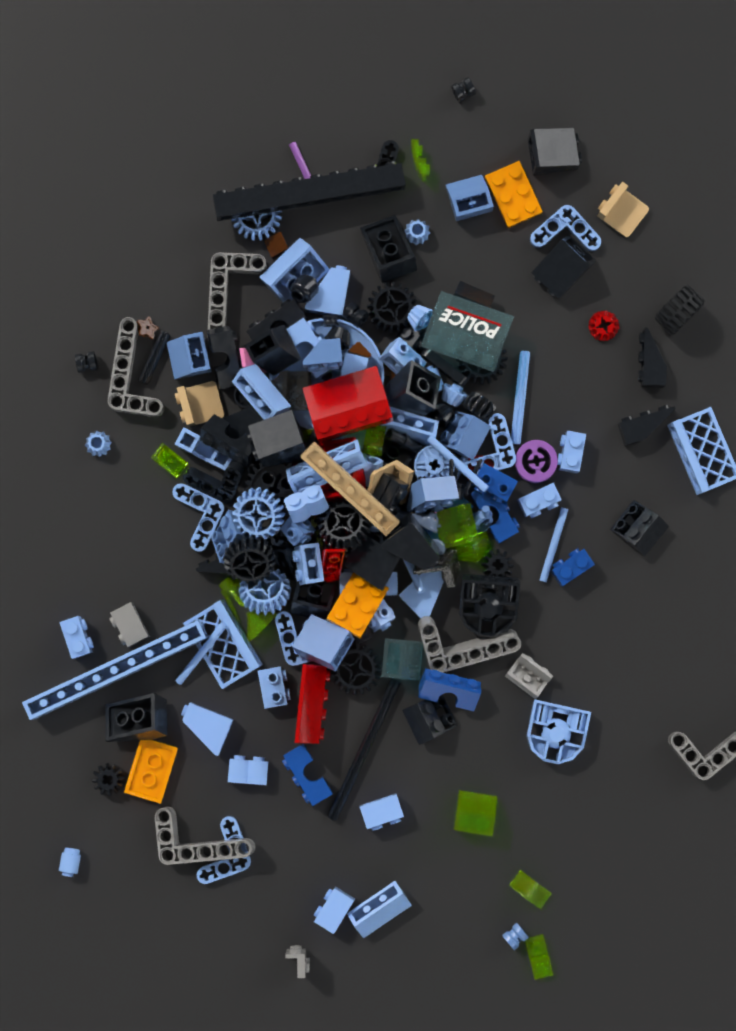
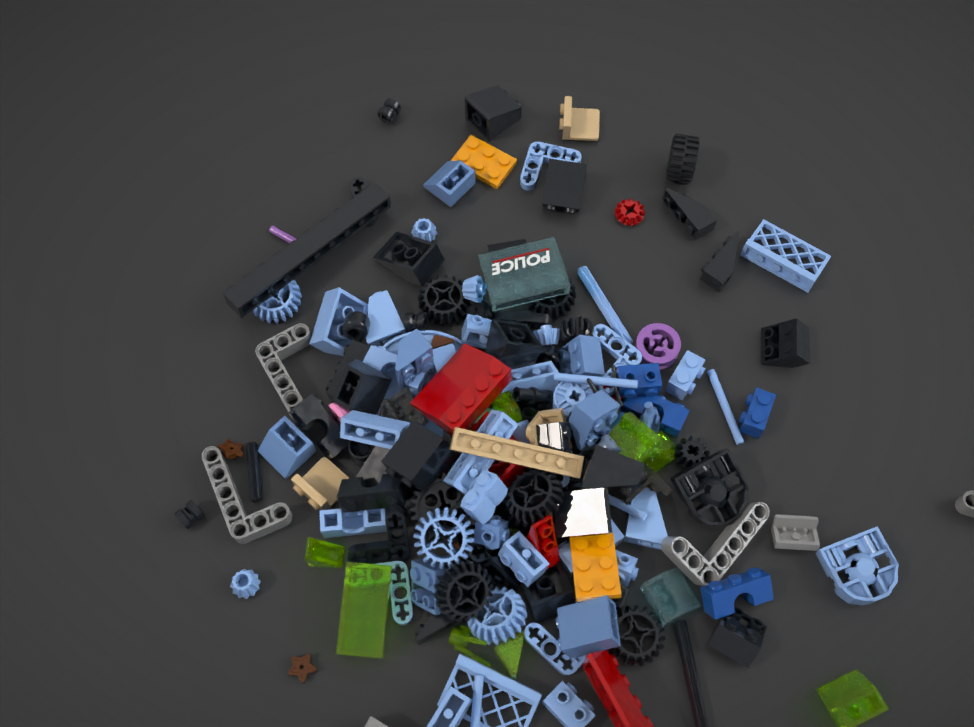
camera: 30 degrees left, 20 degrees down
reddish brown slope [264,231,288,258] -> none
black bush [322,315,339,327] -> none
clear neon green slope [411,139,430,181] -> none
light blue brick [557,431,586,473] -> none
none -> reddish brown plate [288,653,317,683]
none -> clear neon green brick [336,562,393,658]

